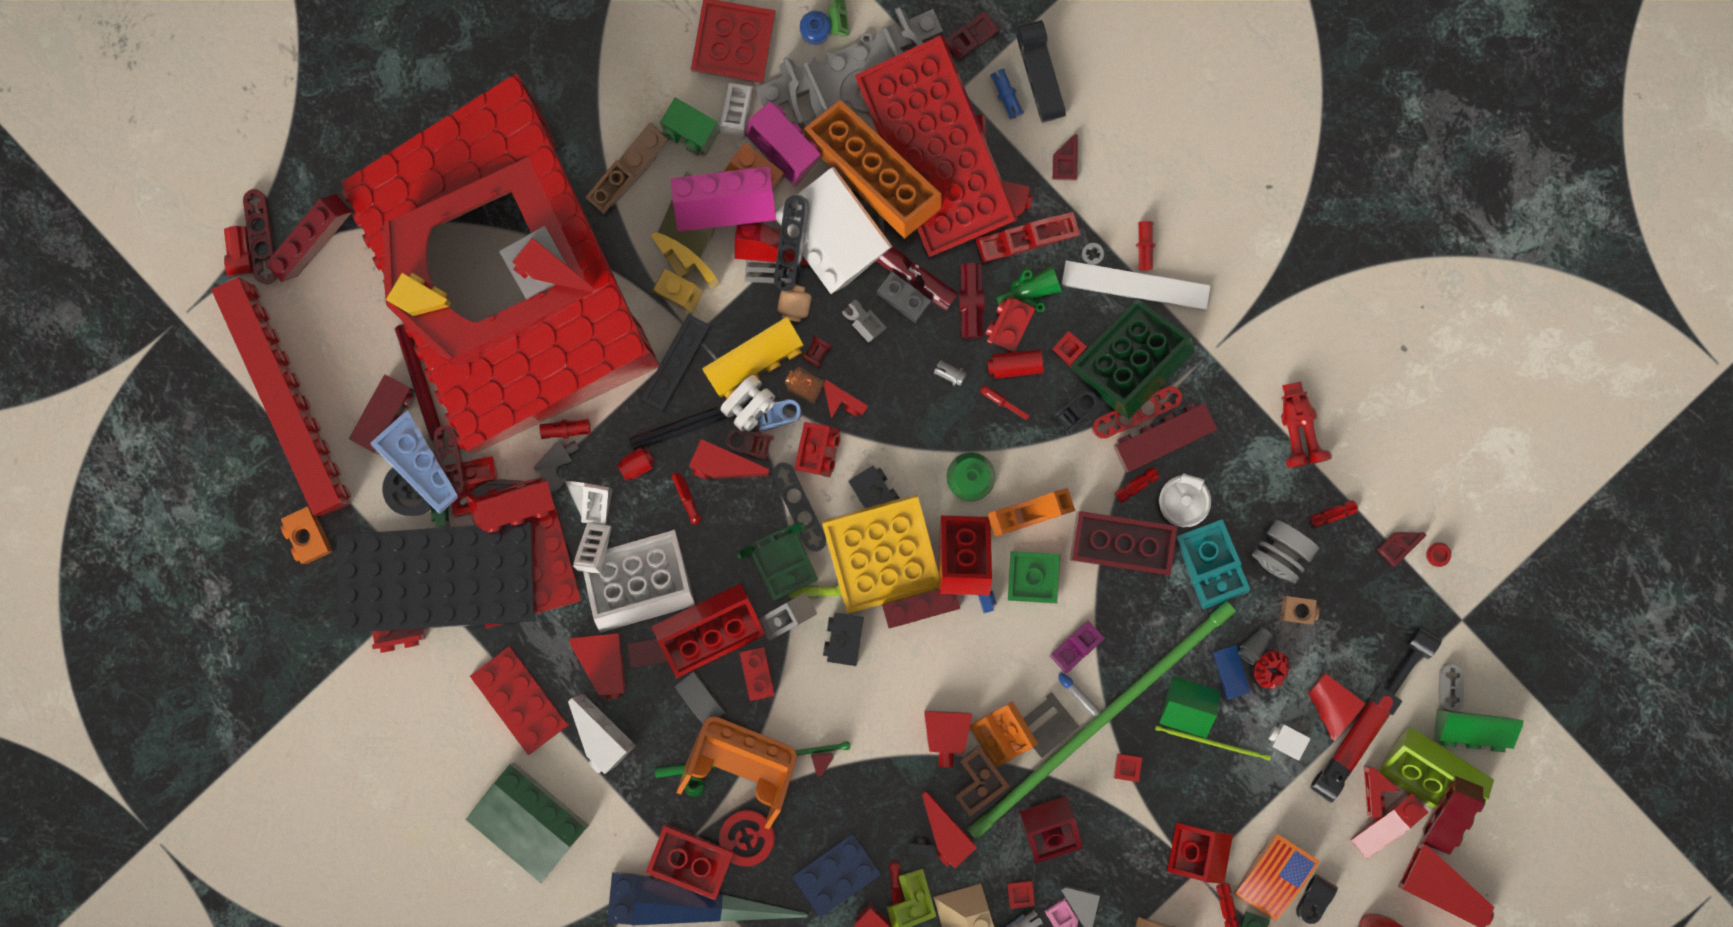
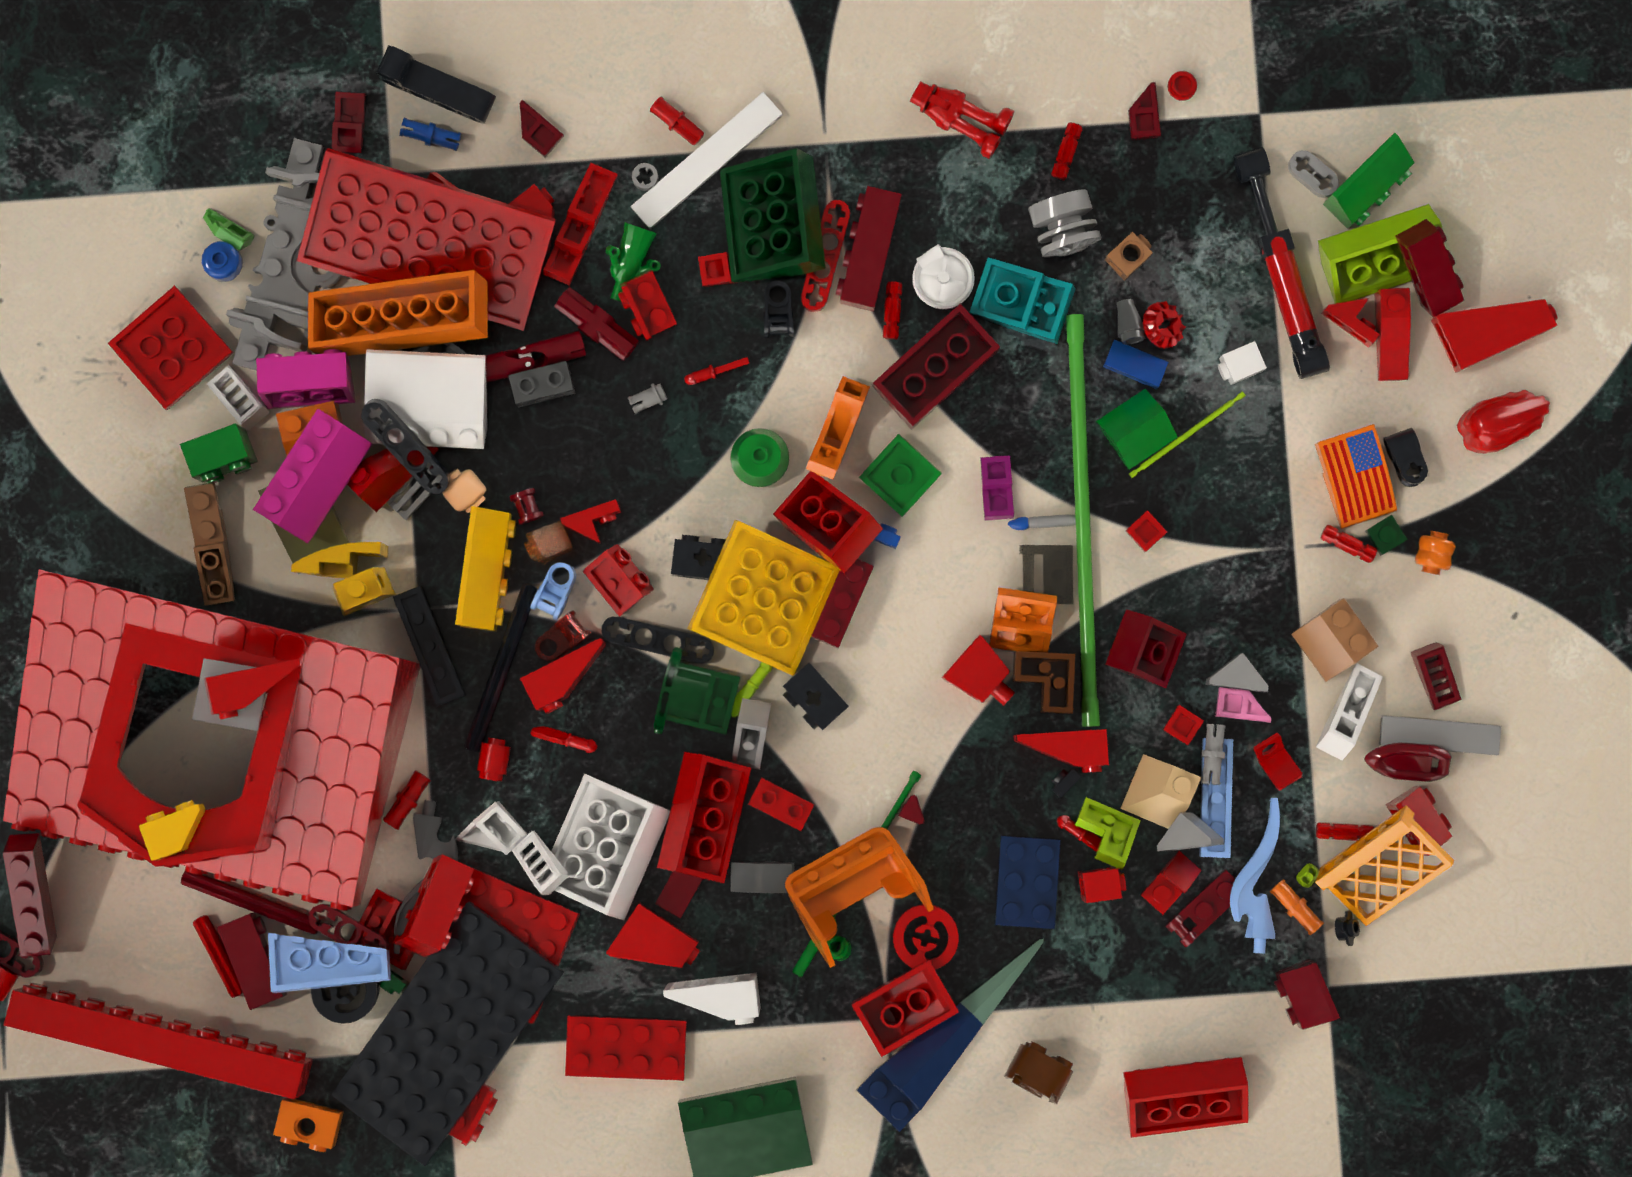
camera: 50 degrees left, 0 degrees up
white brick [720,375,775,431] -> none
light grey plate [842,300,887,343] -> none
red brick [987,349,1043,379] -> none
red slope [1167,823,1233,884] -> none
red slope [1307,673,1366,741] -> none
none -> red axle [193,915,243,998]

